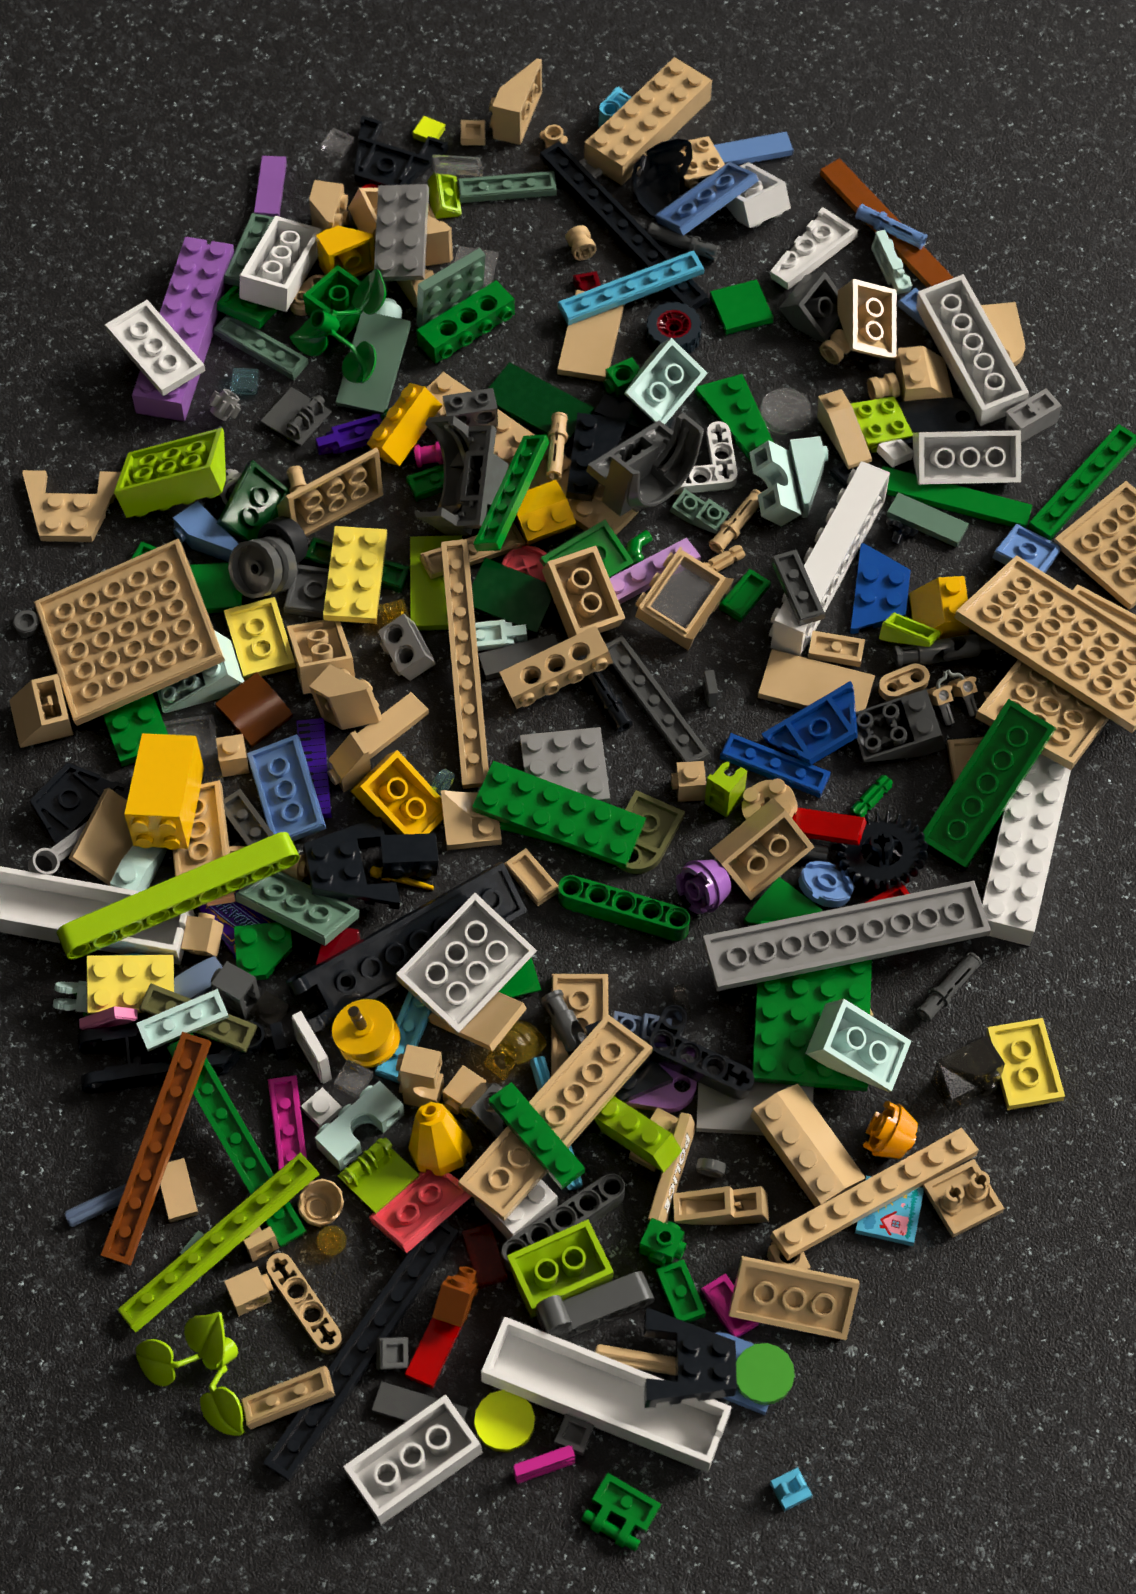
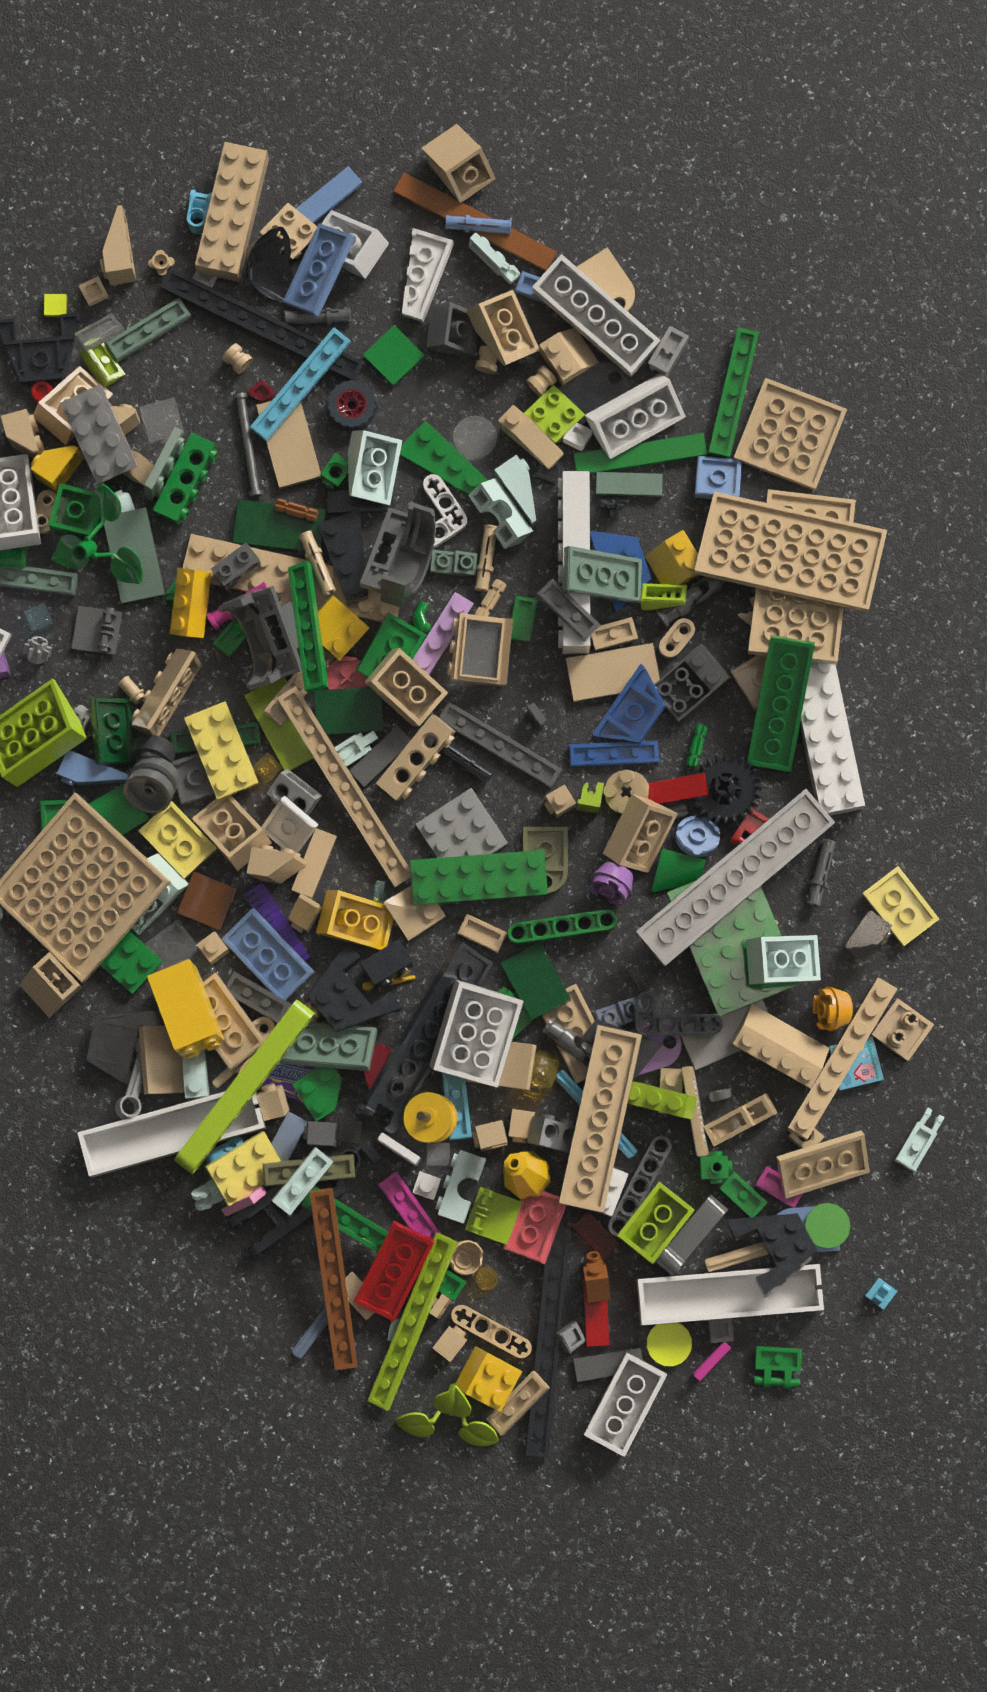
camera: 25 degrees left, 20 degrees up
dark purple hinge [315,414,382,455] -> none
green plate [488,1082,585,1190] -> none
piece [927,669,978,725] -> none
none -> flat silver bar [234,393,263,498]
none -> white tile [261,796,318,853]
none -> dark orange axle [275,499,318,522]
none -> red plate [353,1221,435,1321]
none -> tan slope [421,124,496,203]
none -> yellow brick [454,1346,522,1412]
none -> dark green tile [500,942,572,1022]
none -> sand green tile [563,546,642,604]
none -> light aqua hinge [894,1108,944,1172]

